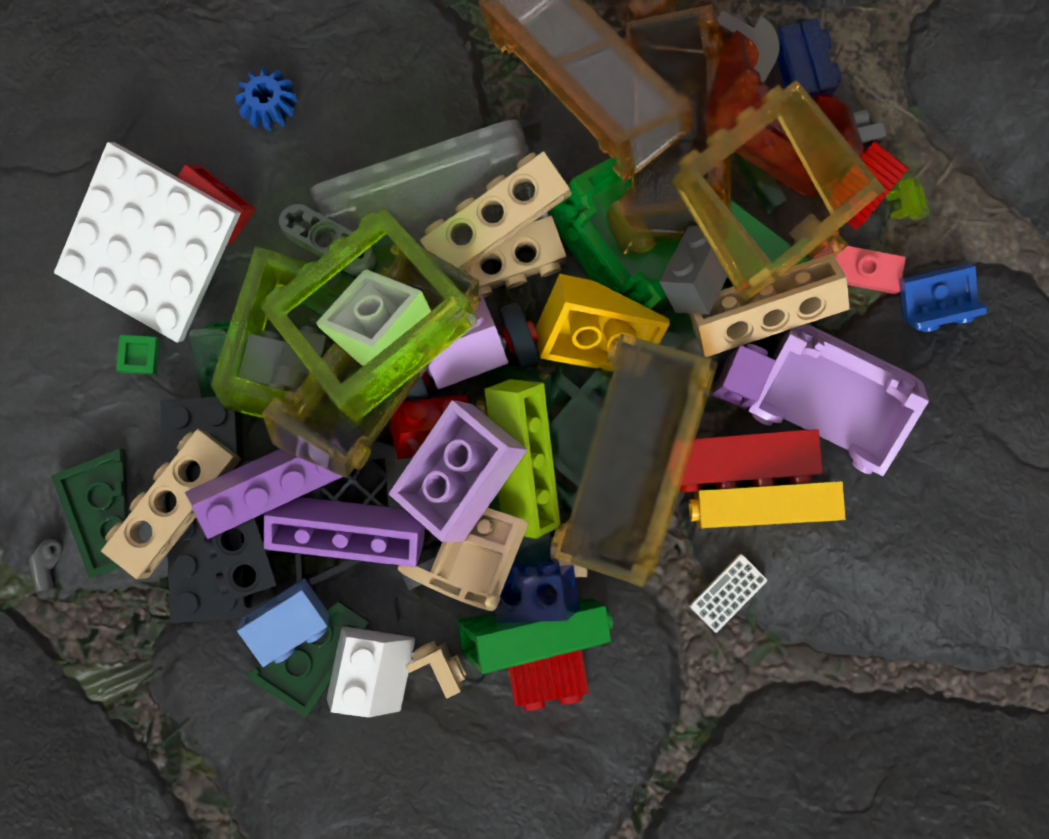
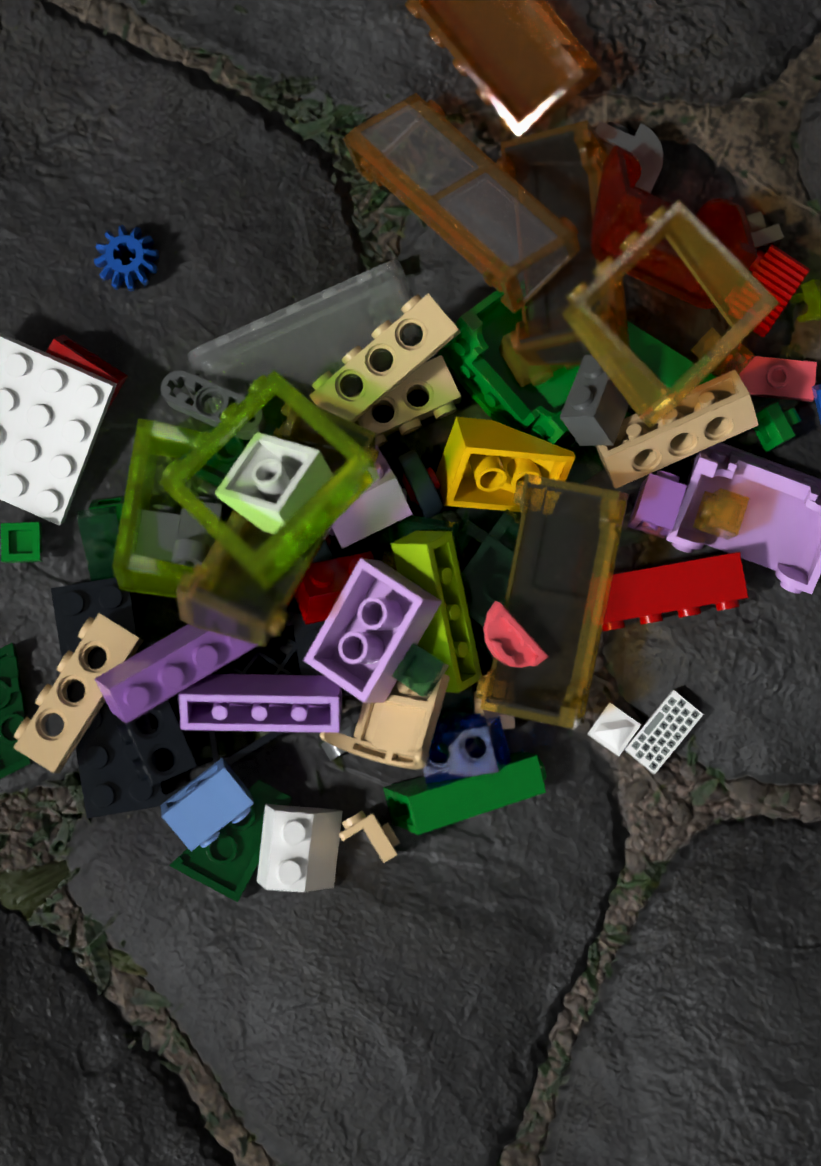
camera: 10 degrees left, 0 degrees up
red brick [508,649,589,711] -> none
yellow slope [689,481,846,528] -> none
clear green plate [732,139,787,215] -> none
clear blue brick [776,18,841,107] -> none
none -> clear green plate [392,643,449,699]
none -> coral tile [484,601,549,668]
none -> white tile [587,702,641,757]
none -> clear yellow brick [692,488,749,540]
none -> green tile [753,402,801,453]

